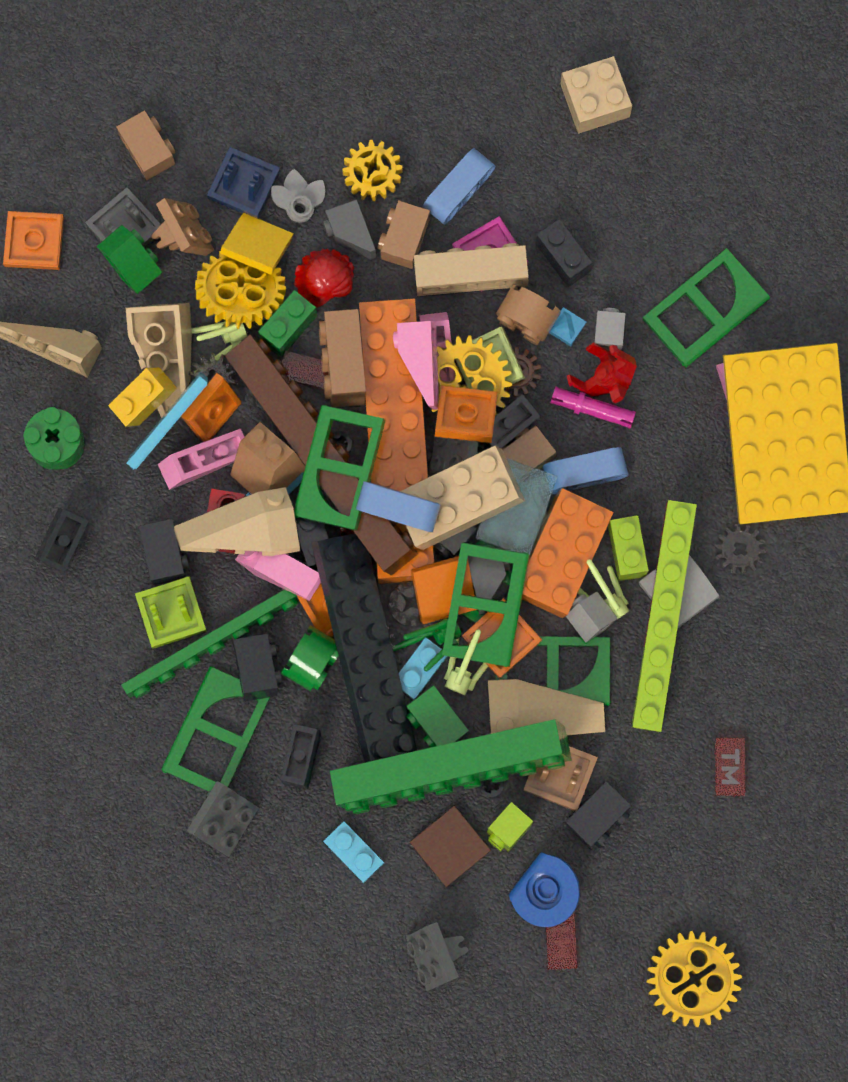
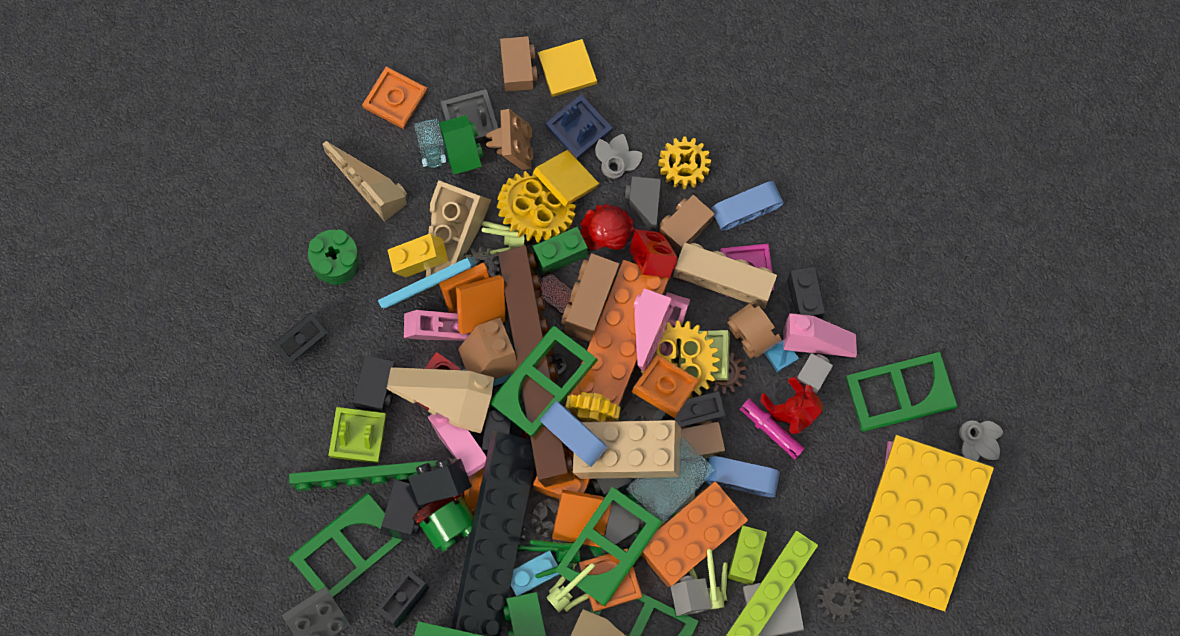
camera: 20 degrees right, 5 degrees down
tan brick [560,56,632,134] -> none
none -> black brick [408,457,472,505]
none -> clear red tile [413,493,464,524]
none -> clear light blue brick [414,119,446,168]
none -> orange tile [456,275,506,335]
none -> yellow tile [538,39,597,97]
none -> yellow gear [565,392,621,422]
none -> red brick [629,229,677,278]
none -> bright pink slope [783,314,857,357]
none -> light grey plate [959,420,1003,461]

